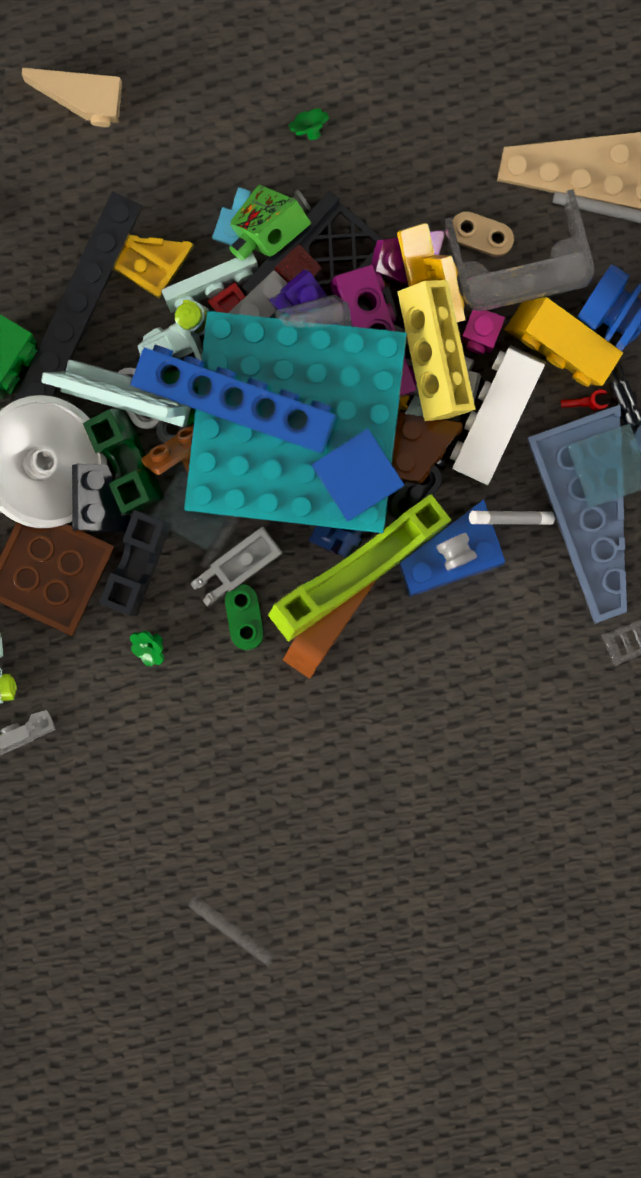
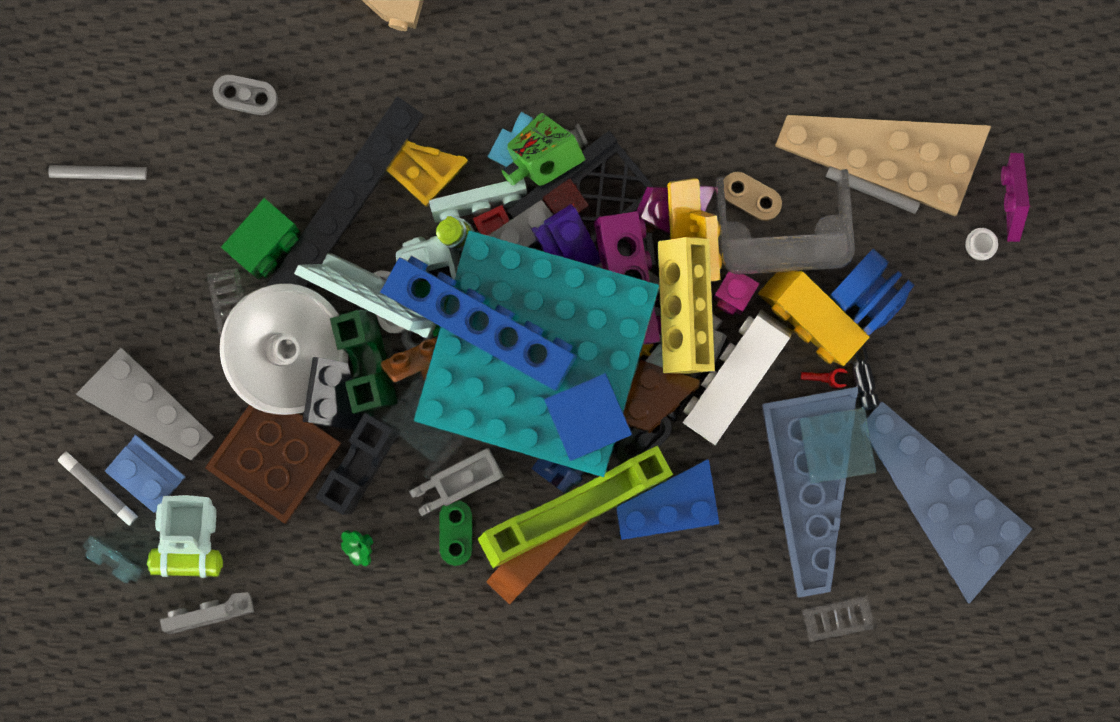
camera: 15 degrees right, 0 degrees up
clear slope [275,294,352,327] -> none
green plant [289,108,329,140] -> none
light grey wheel [436,533,478,571] -> none
light grey bar [469,511,555,525] -> none

